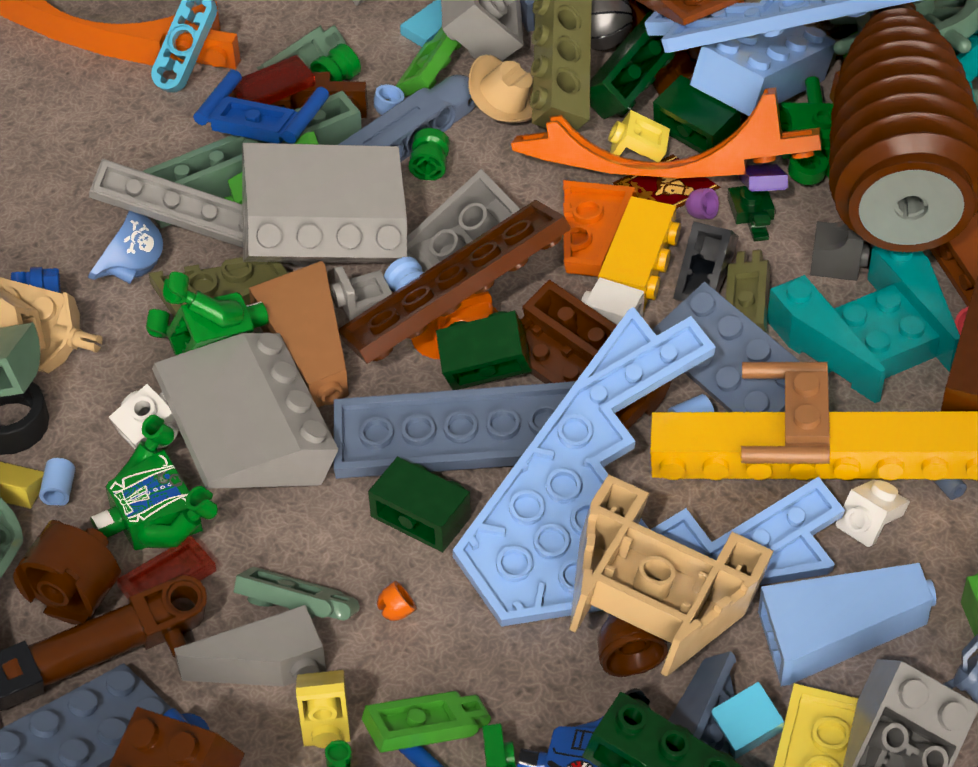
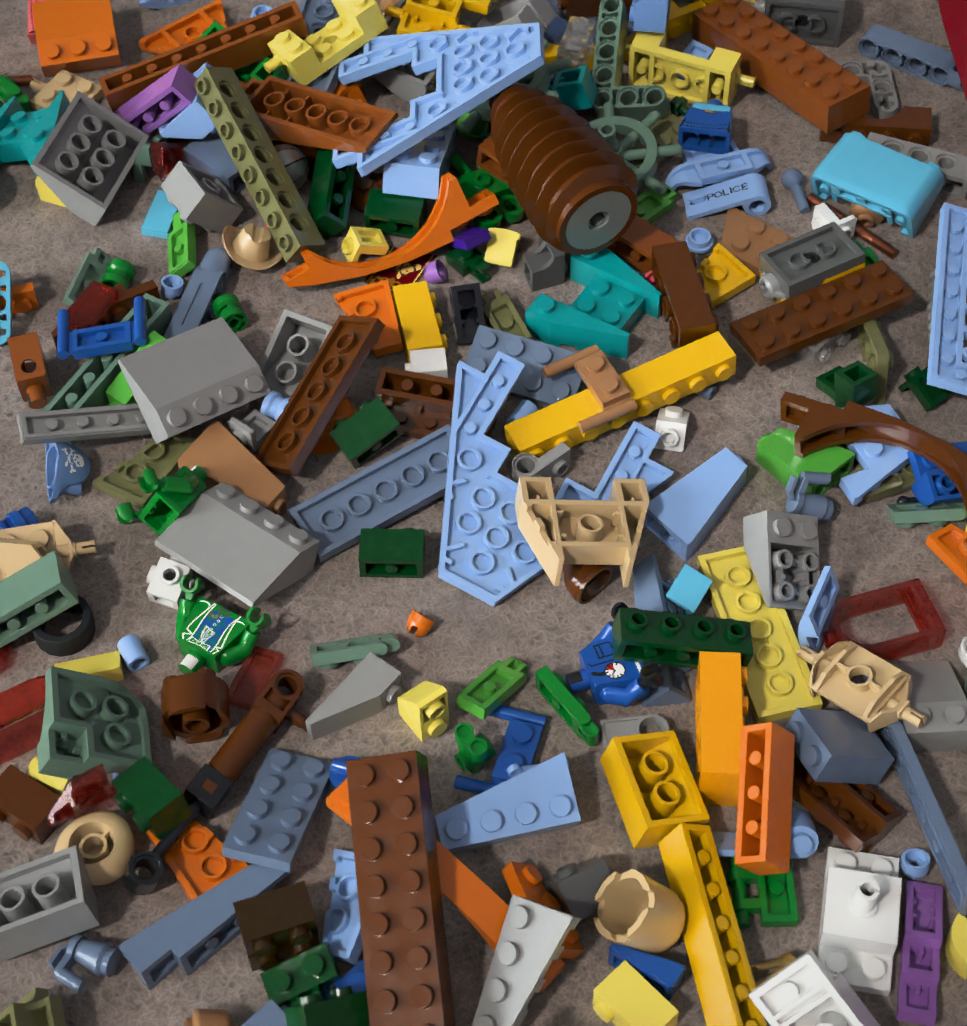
camera: 30 degrees left, 5 degrees up
none -> dark orange torso [7,332,53,409]
none -> light yellow tile [484,228,521,269]
none -> light grey plate [512,442,571,483]

